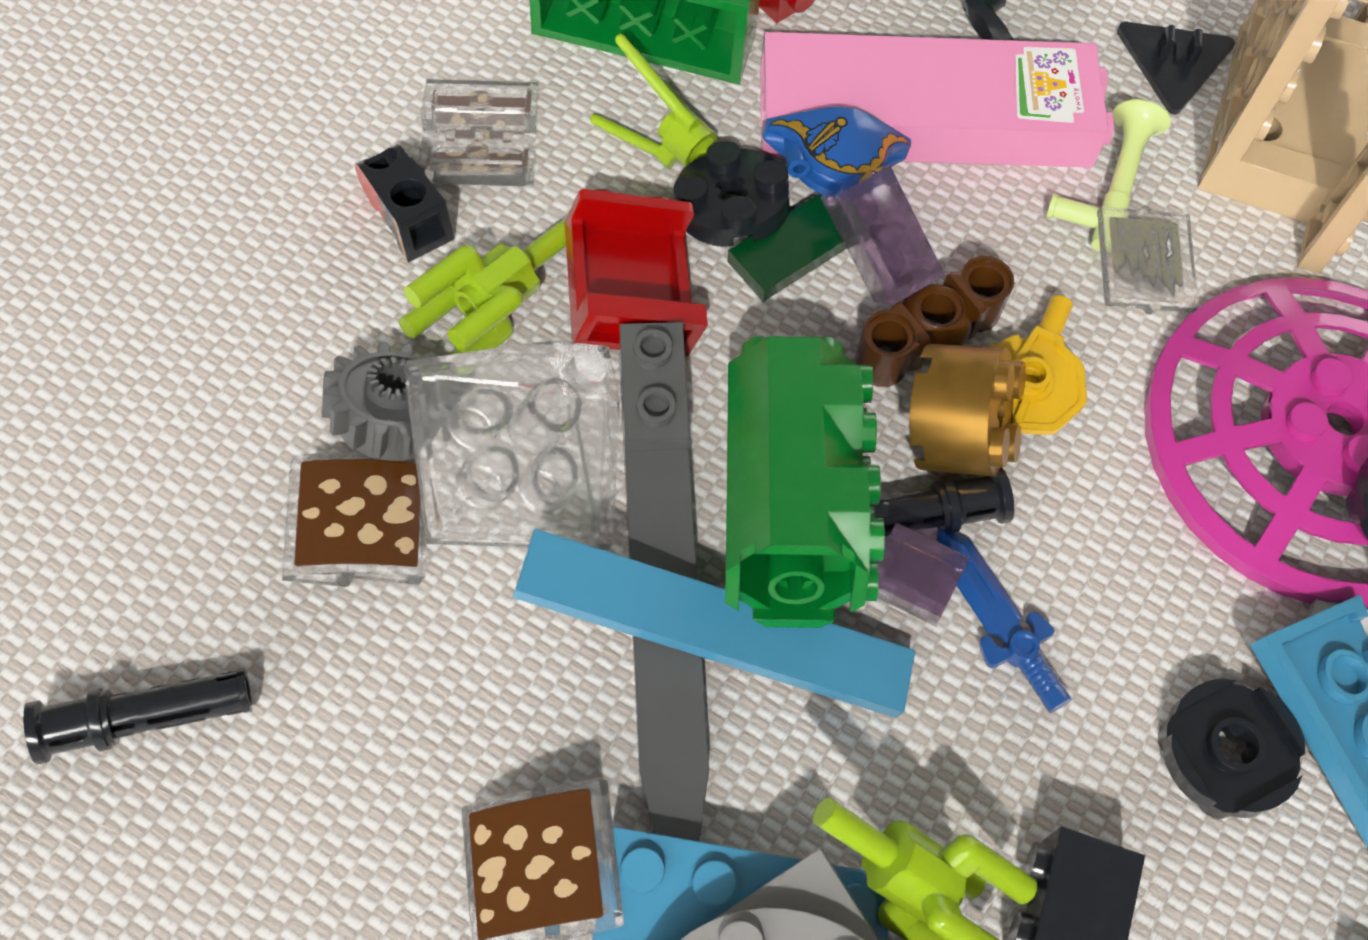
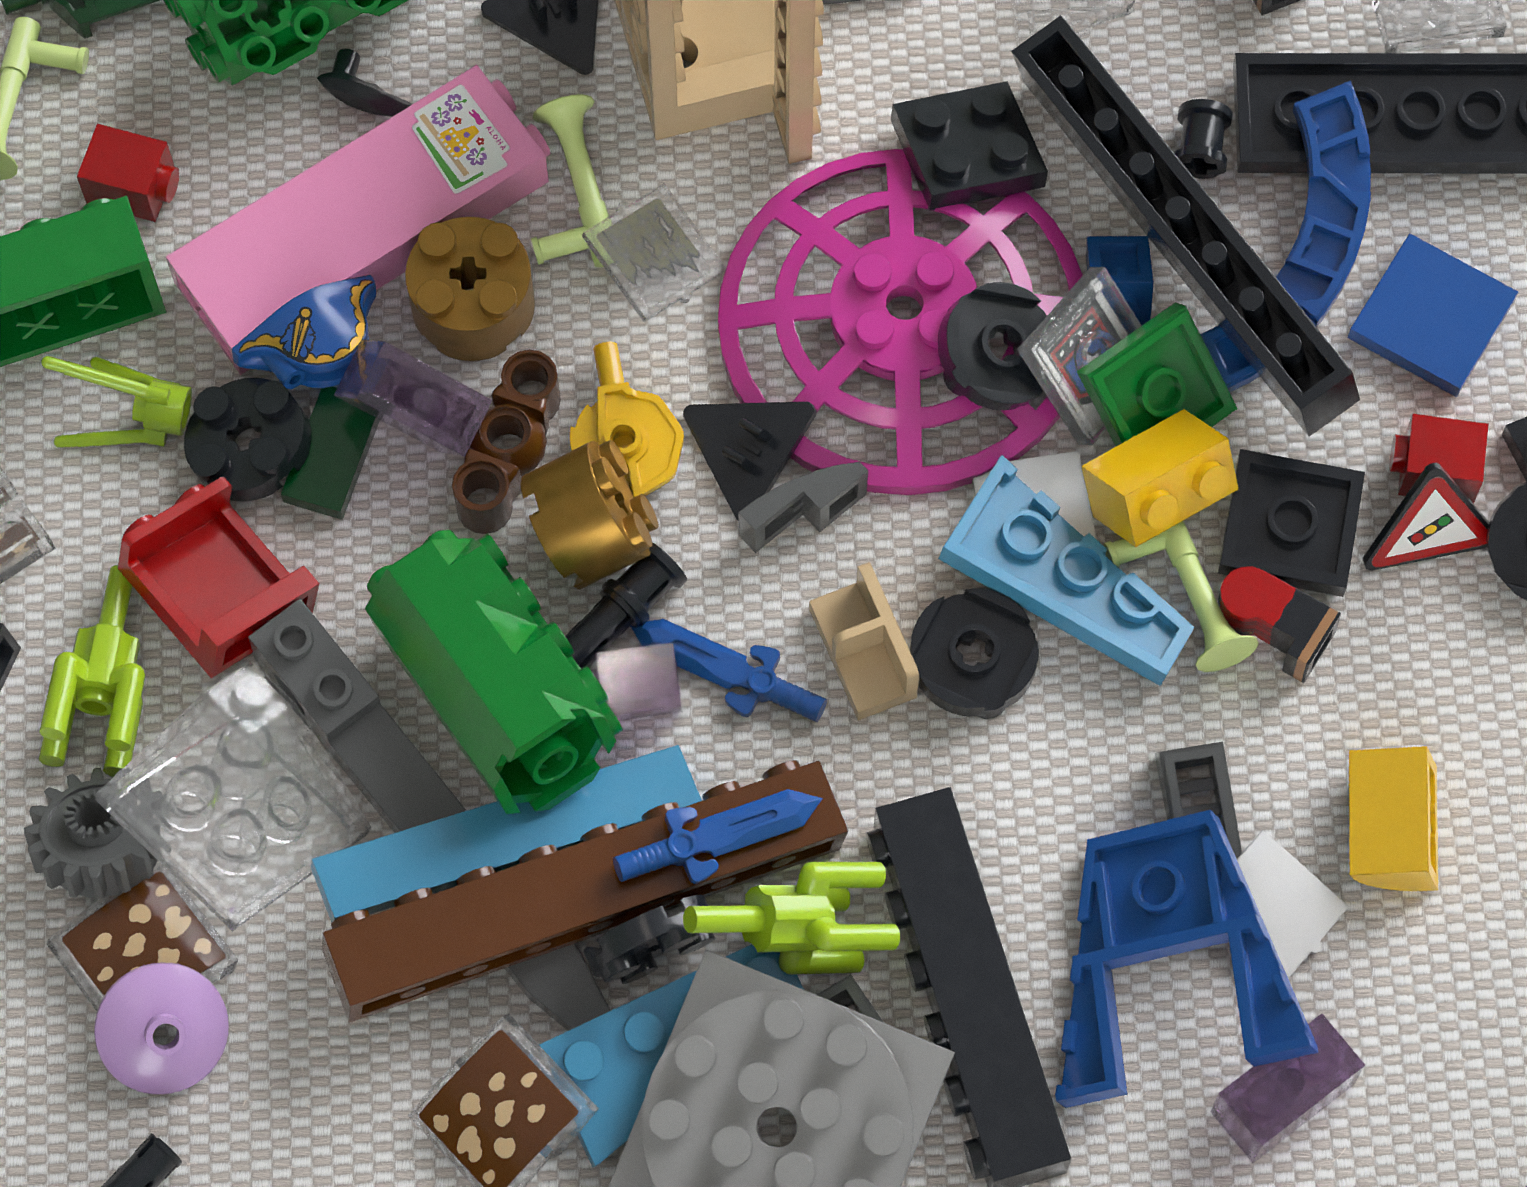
camera: 30 degrees left, 5 degrees up
none -> lavender dish [94,962,229,1094]
none -> reddish brown brick [322,760,848,1023]
none -> pearl gold brick [405,217,535,361]
none -> black plate [583,895,716,984]
none -> blue sword [613,789,823,884]
none -> black piece [683,401,817,521]
none -> dark grey slope [738,462,868,553]
none -> tan panel [809,562,919,721]

